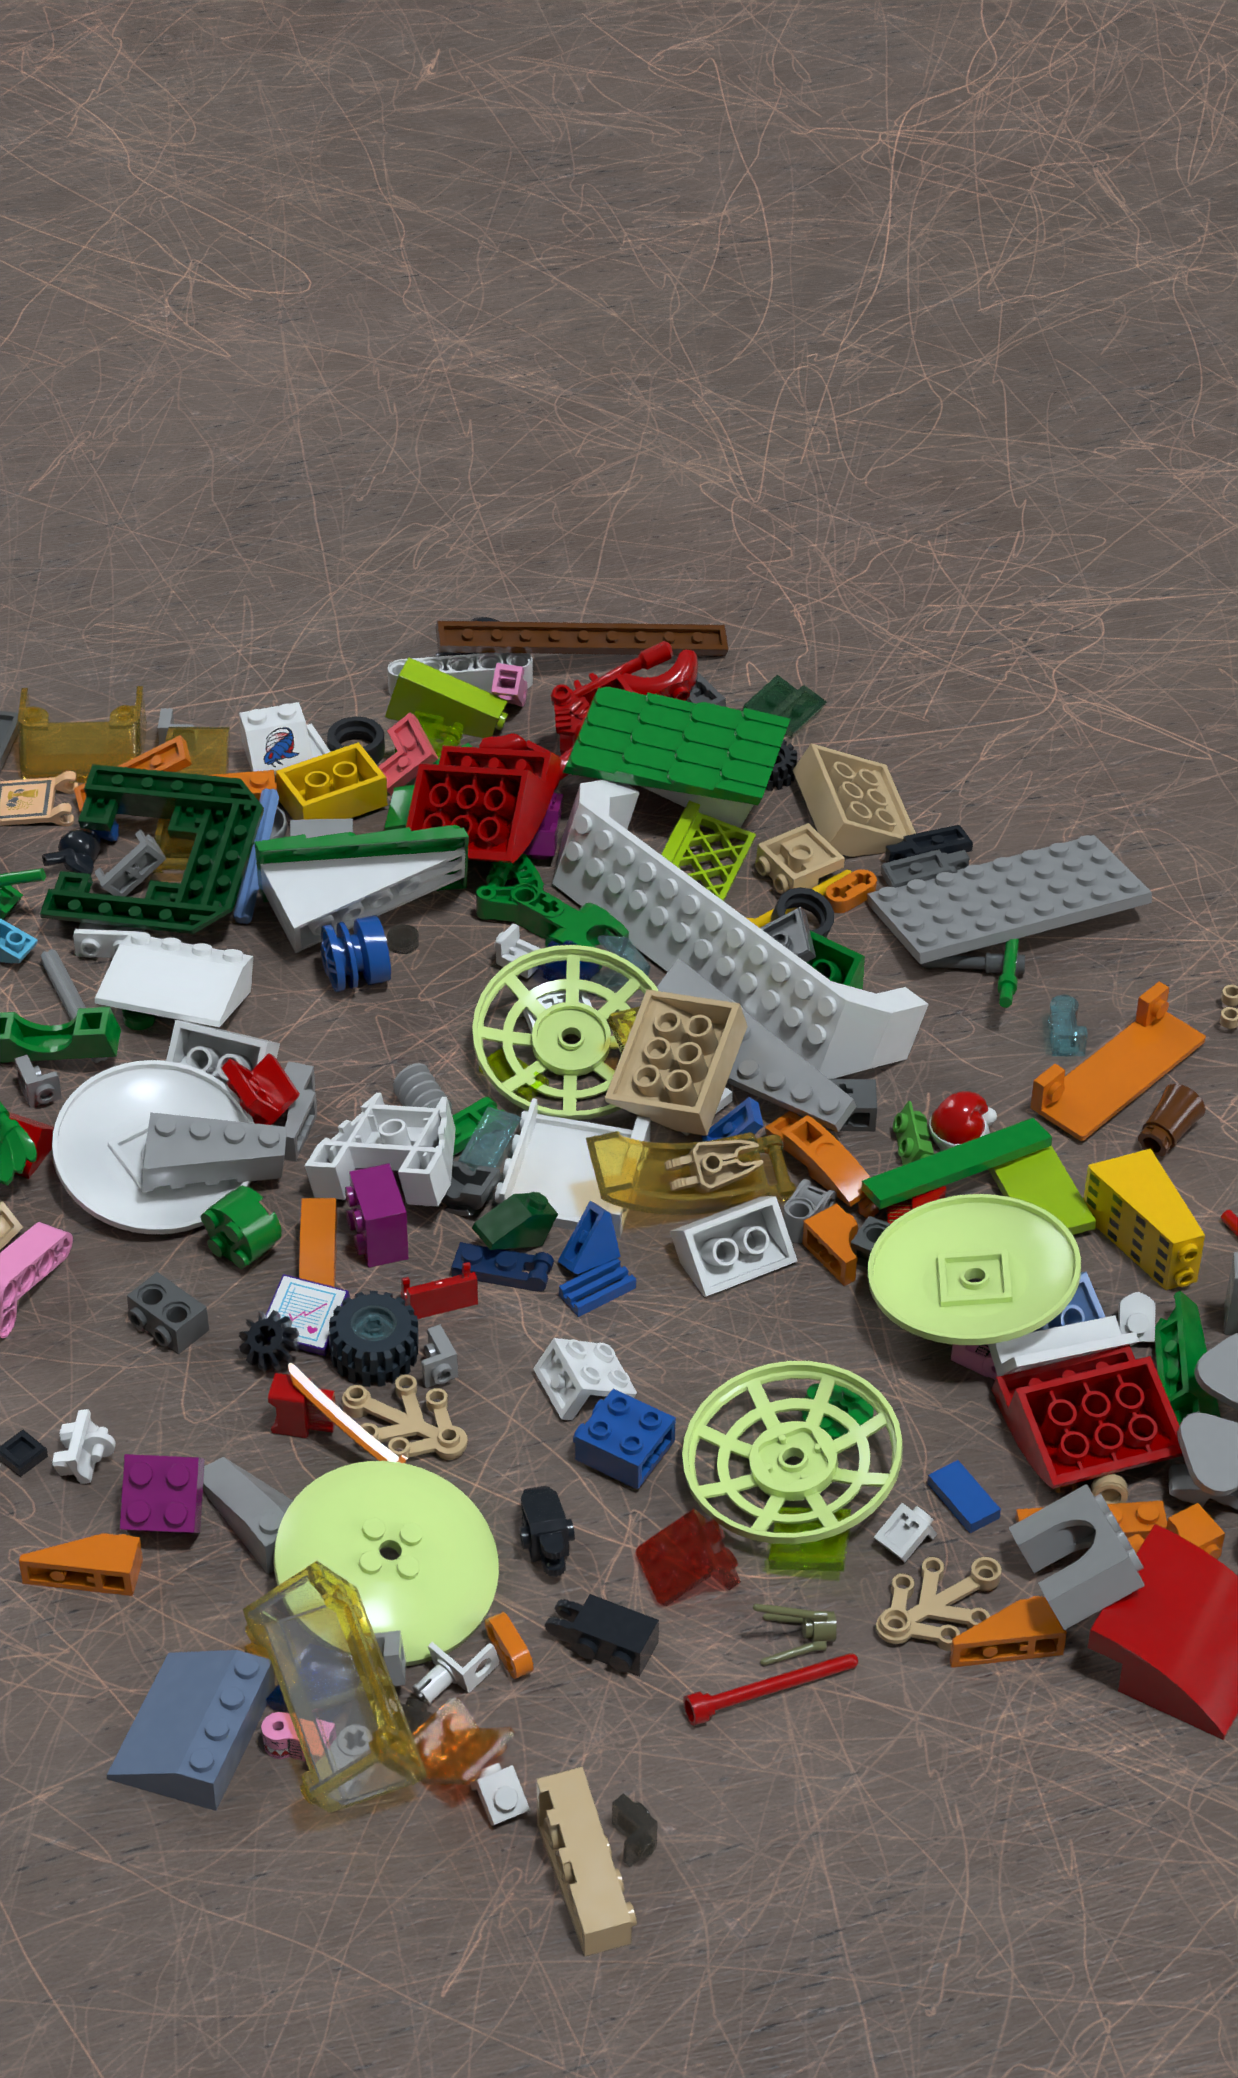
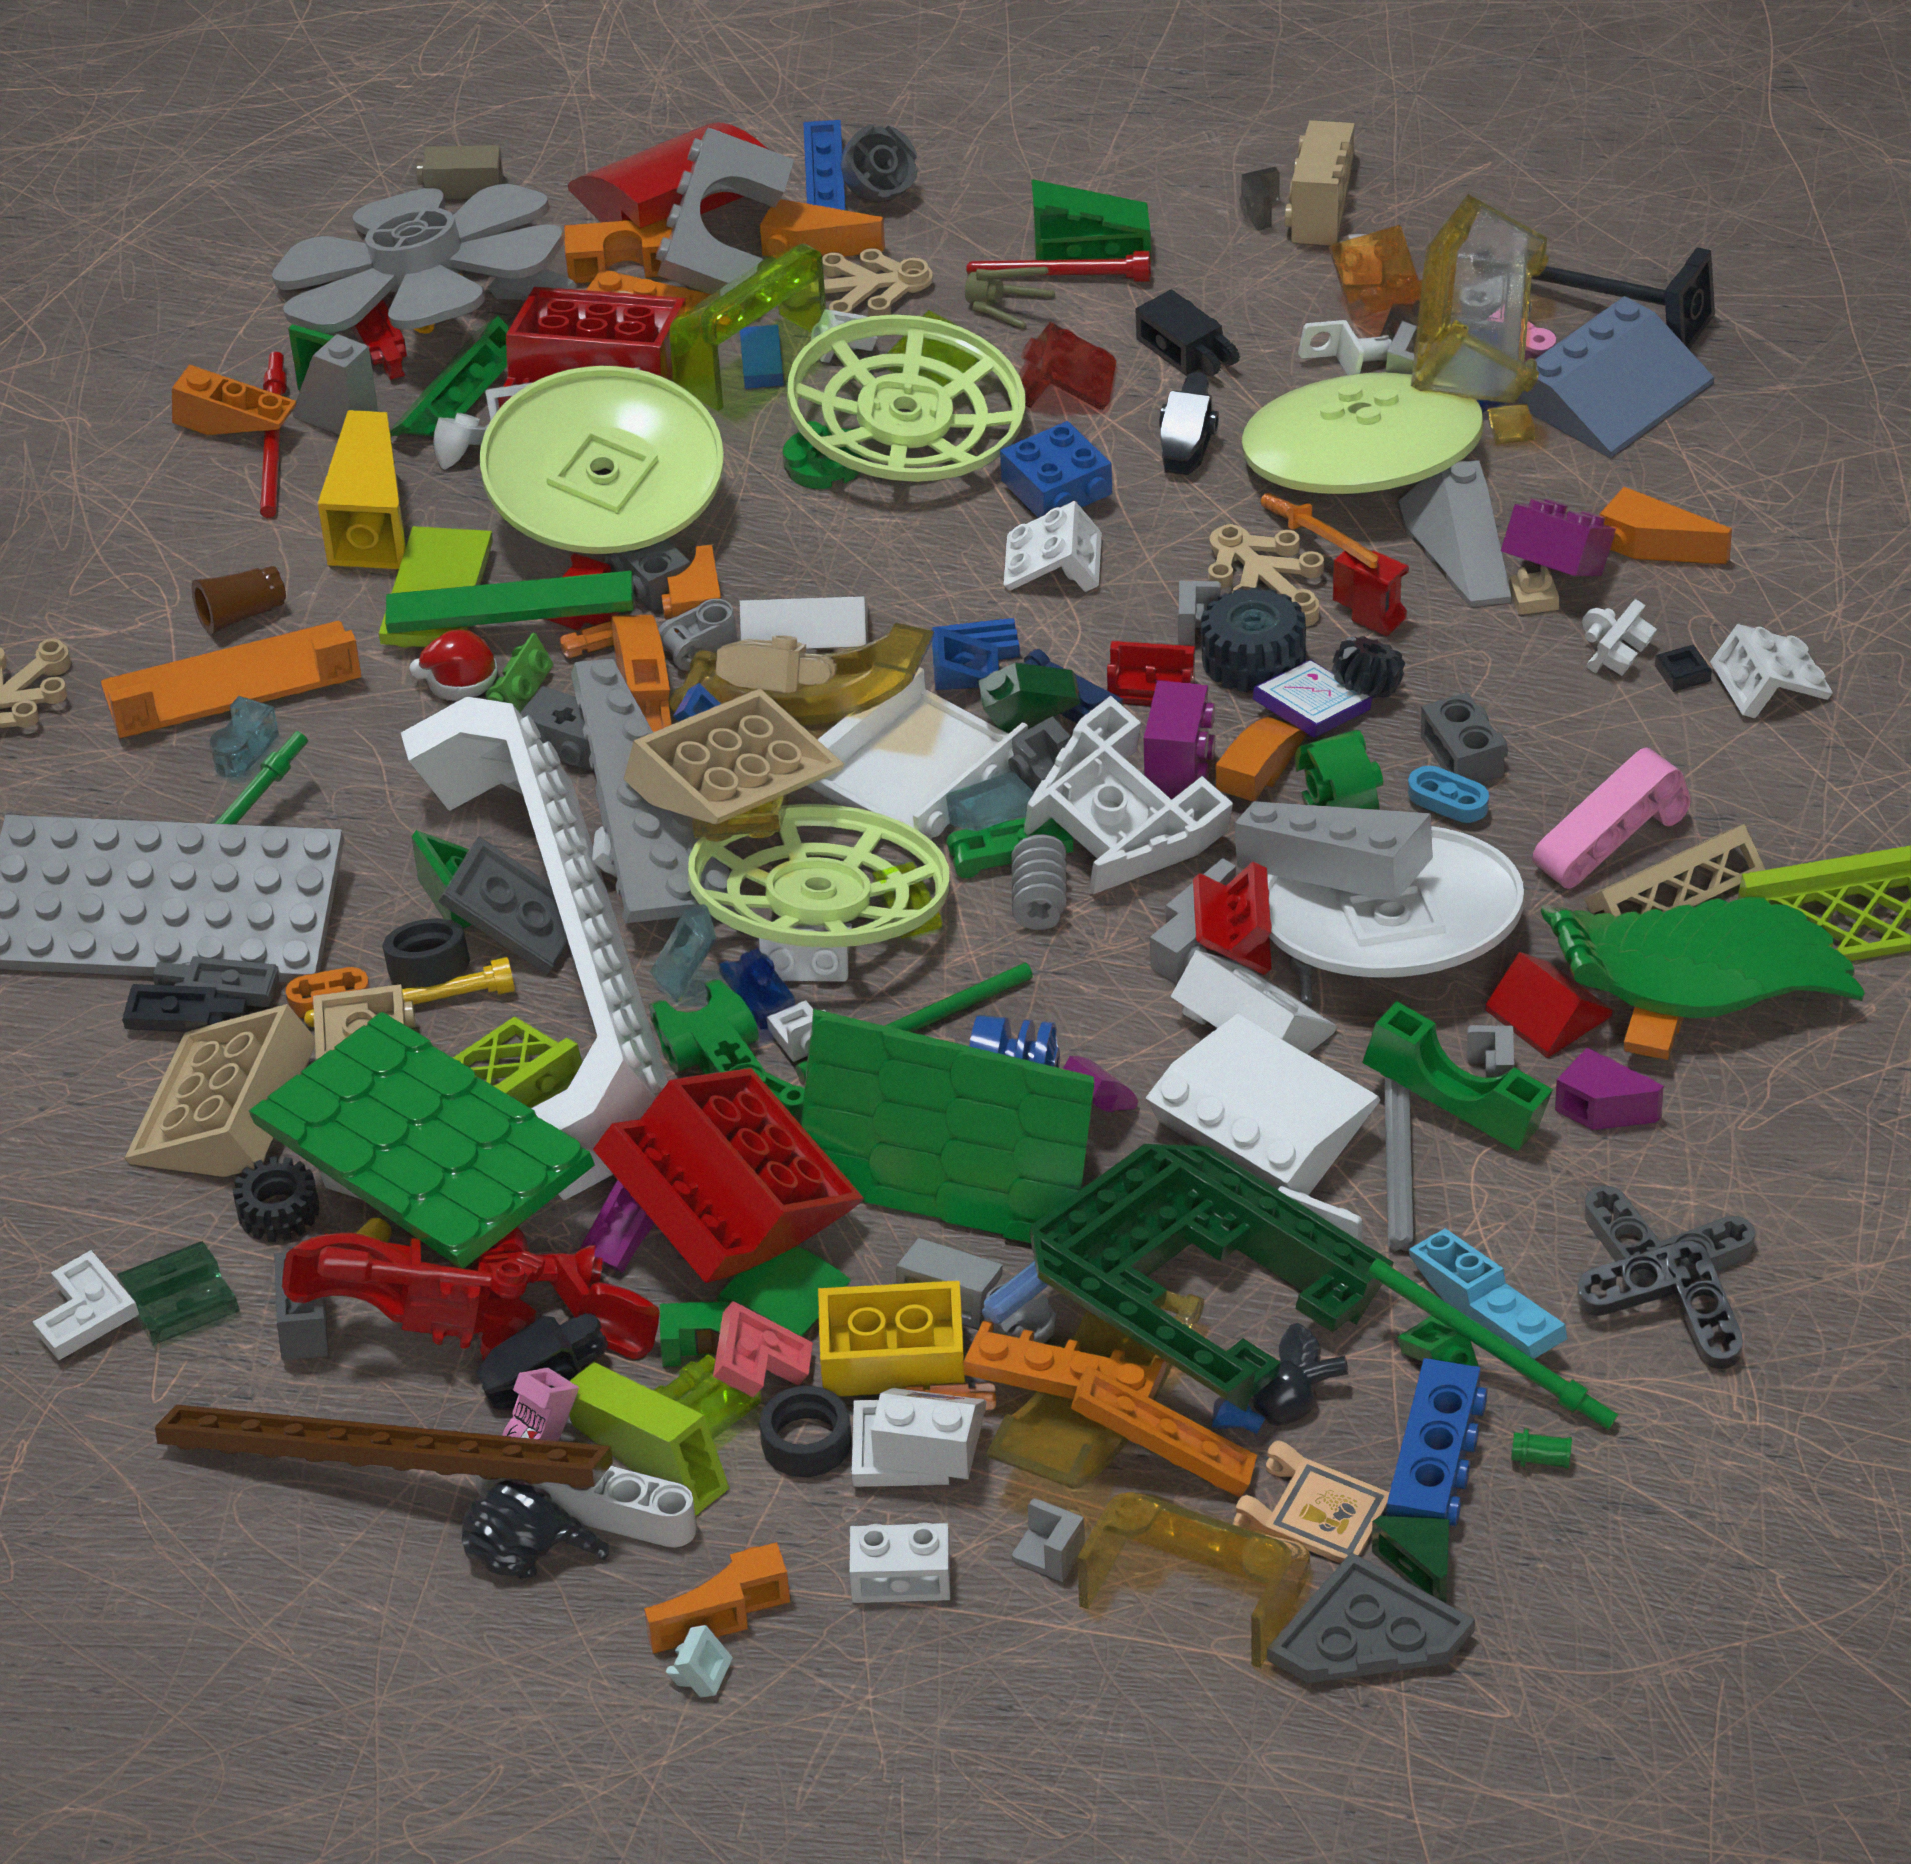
camera: 150 degrees left, 0 degrees up
light grey hinge [95,829,166,897] -> none
orange beam [485,1612,534,1679] -> none
none -> white plate [33,1250,139,1360]
none -> black hinge [476,1313,609,1408]
none -> orange slope [644,1542,790,1654]
none -> light aqua tile [666,1625,733,1698]
none -> clear neon green windscreen [669,244,826,411]
none -> green bar [795,962,1033,1082]
none -> blue plate [803,120,846,210]
none -> dark grey cylinder [840,124,918,203]
none -> white brick [850,1523,950,1603]
none -> green wedge [1031,179,1151,260]
none -> magenta slope [1063,1056,1139,1112]
none -> dark azure plate [1408,766,1489,823]
none -> black tile [1471,247,1715,350]

